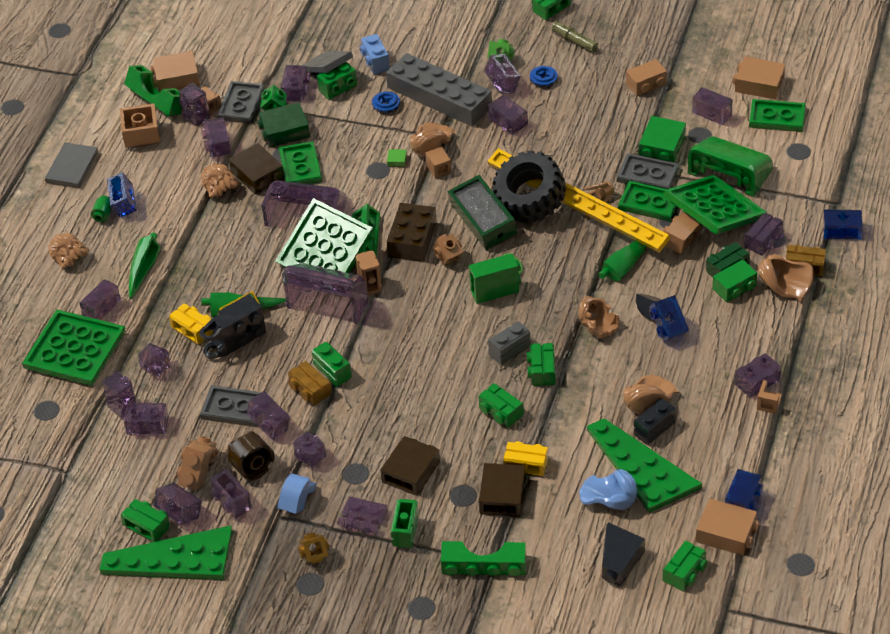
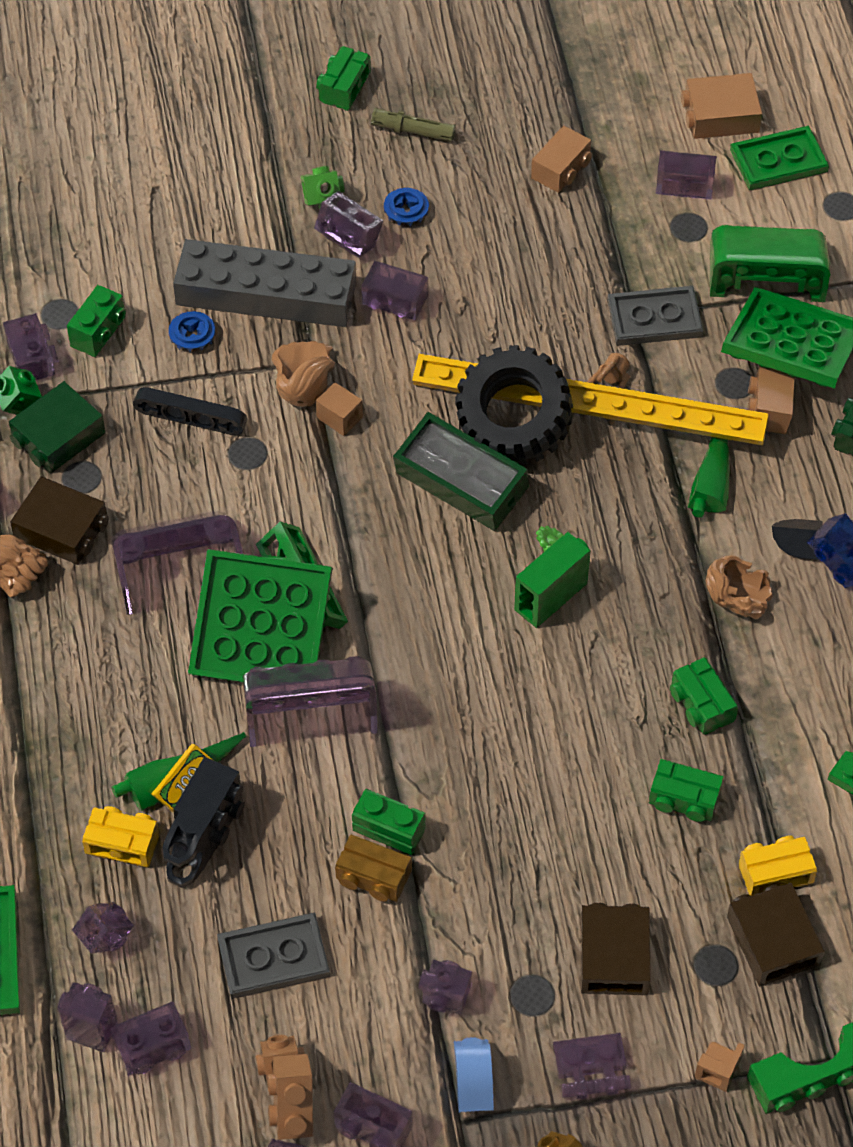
camera: 30 degrees left, 10 degrees up
dark brown brick [228,431,275,480] -> none
clear purple brick [247,391,290,440] -> none
green tile [279,141,322,188] -> none
dark grey tile [299,51,353,73] -> none
medium nougat brick [355,251,382,296] -> none
medium blue brick [359,34,390,75] -> none
dark brown brick [386,203,437,262] -> none
bright green tile [387,149,407,167] -> none
green brick [391,499,419,548] -> none
medium nougat brick [433,234,464,266] -> none
dark grey brick [488,321,531,365] -> none
green tile [618,181,678,222] -> none
green brick [639,116,686,163] -> none
none -> black beam [133,387,248,436]
none -> medium nougat panel [695,1042,745,1092]

